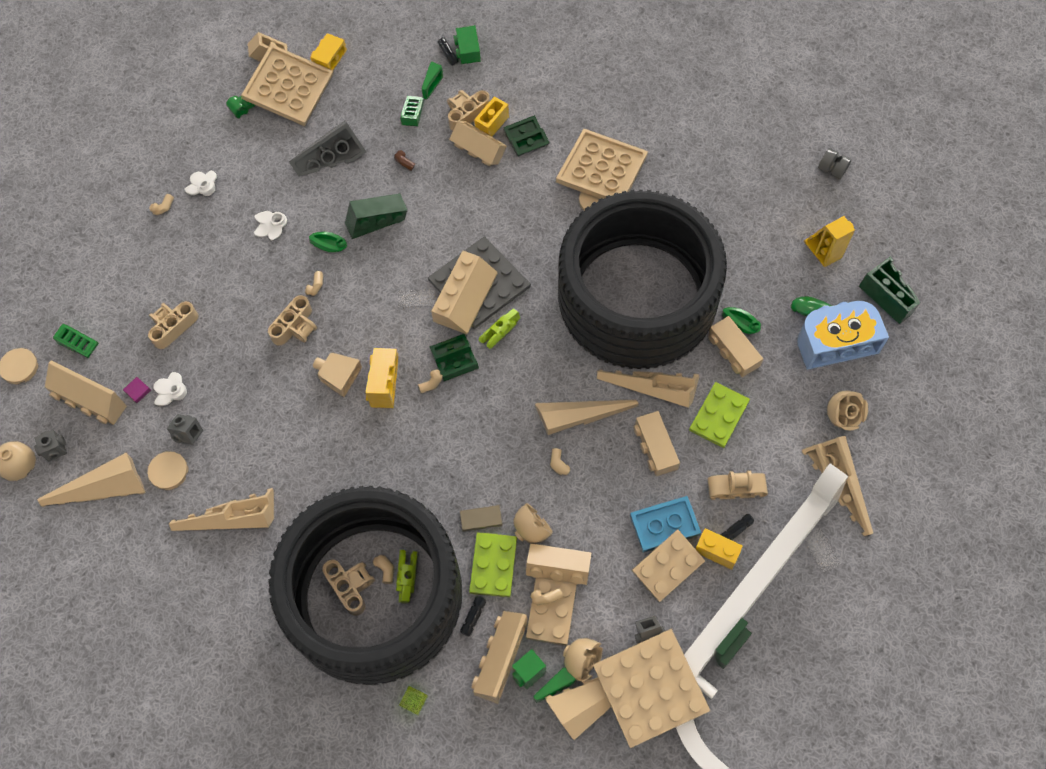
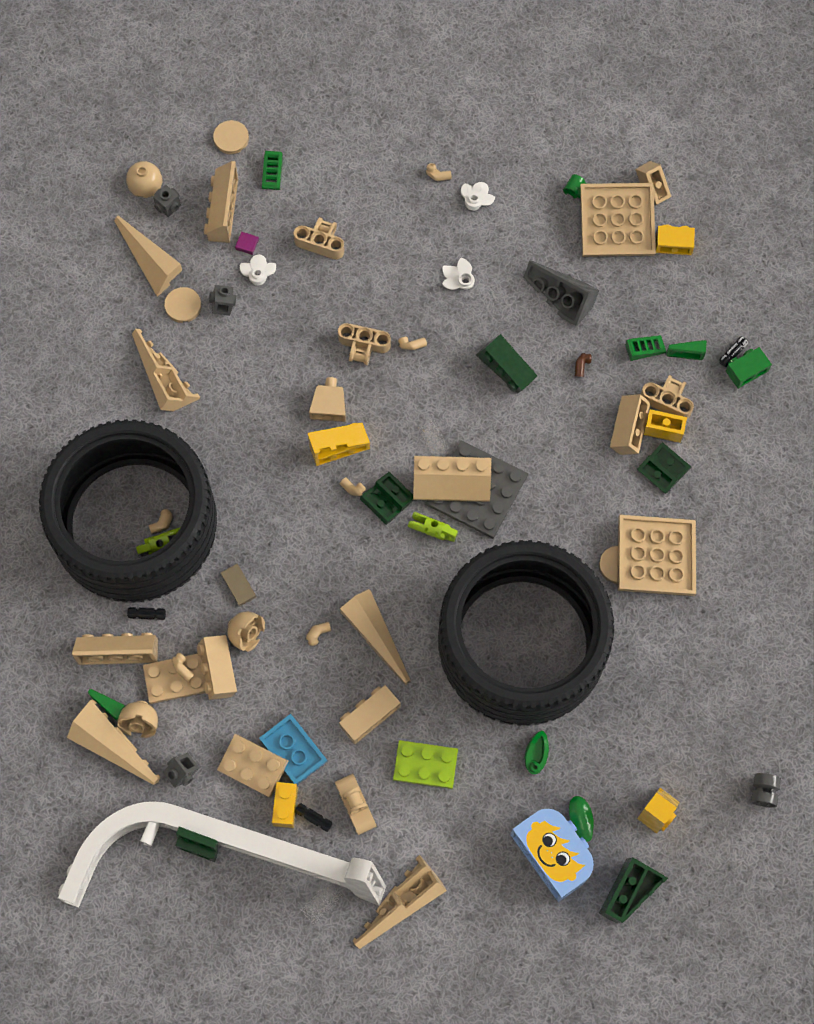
camera: 65 degrees right, 5 degrees up
green arm [309,231,347,252] -> none
tan piece [323,560,375,616] -> none
clear neon green tile [399,686,428,715] -> none
lime plate [469,532,517,598] -> none
green brick [512,649,546,689] -> none
tan plate [593,629,710,748] -> none
tan wedge [597,370,699,408] -> none
tan brick [708,316,763,378] -> none
tan cylinder [827,391,868,431] -> none

